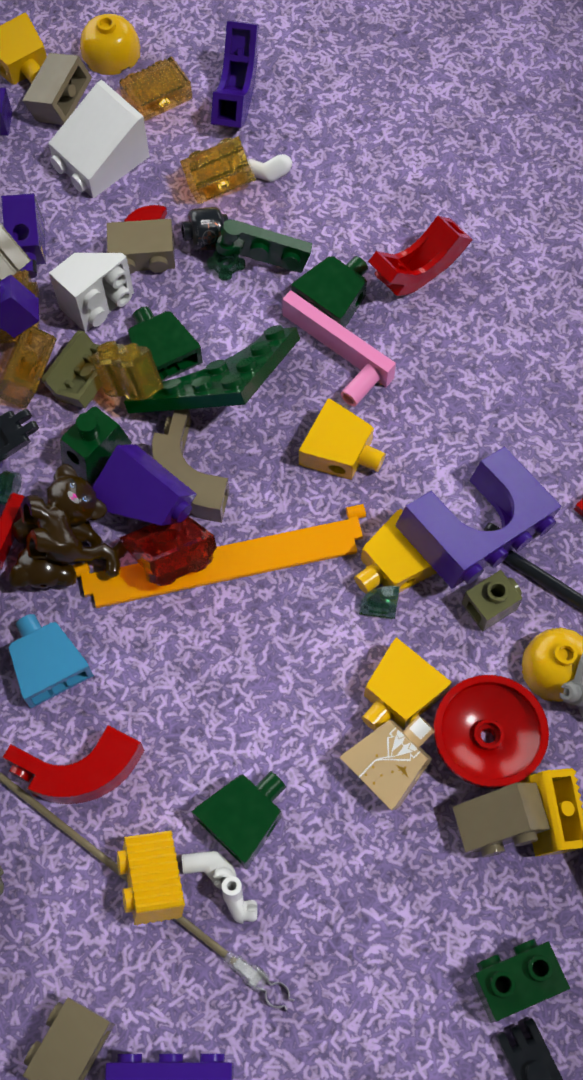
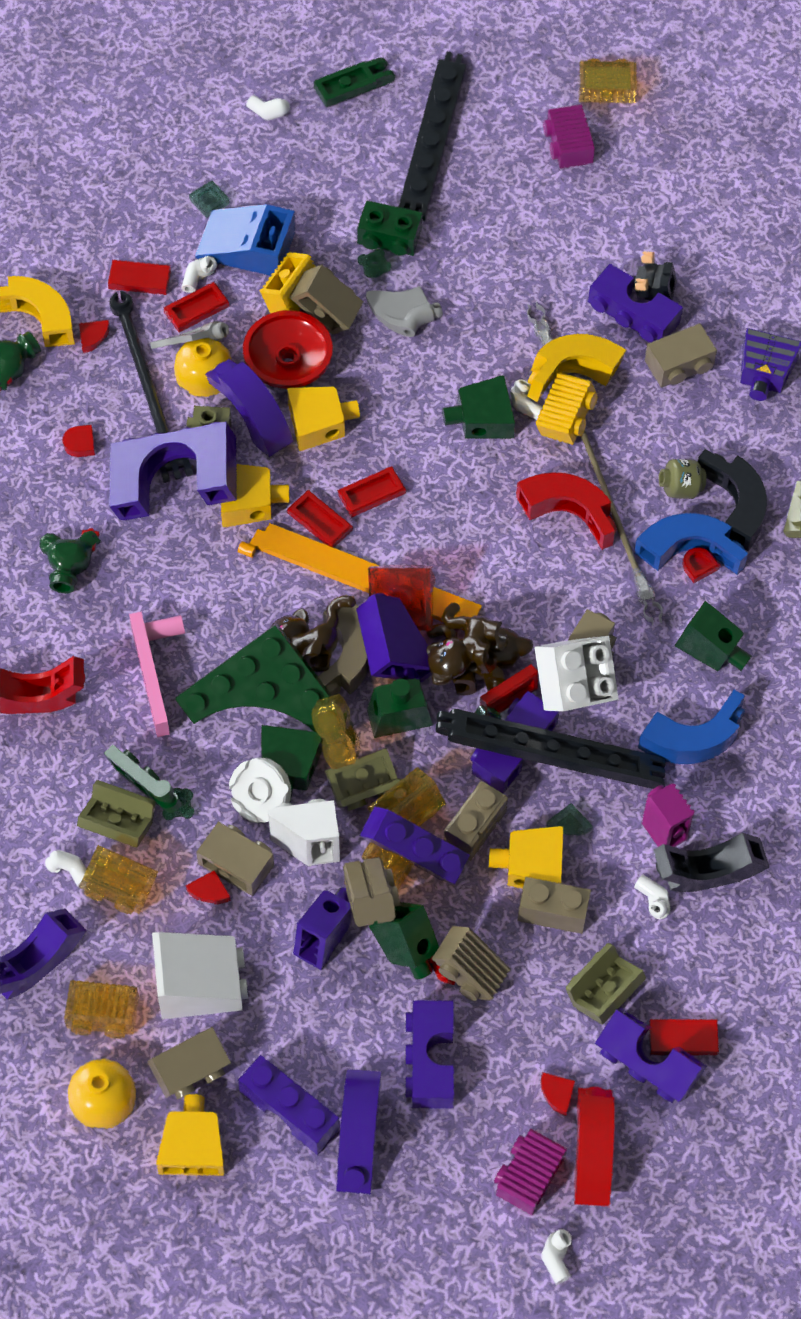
camera: 145 degrees left, 5 degrees down
dark azure torso [9,614,94,709] -> none
black head [181,207,228,251] -> none
white arm [222,876,257,924] -> none
dark green torso [291,256,368,327] -> none
yellow torso [299,398,386,480] -> none
tan torso [340,715,435,811] -> none
tile [359,586,399,619] -> none
none -> dark green animal [40,528,101,594]
none -> olive bracket [77,780,156,848]
none -> dark purple arch [205,359,294,457]
none -> white tile [229,757,291,823]
none -> dark brown animal [271,595,356,672]
none -> red tile [287,490,353,548]
none -> red tile [338,466,406,518]
none -> clear green plate [358,249,391,278]
none -> light grey arm [366,286,443,337]
none -> yellow arch [527,334,626,402]

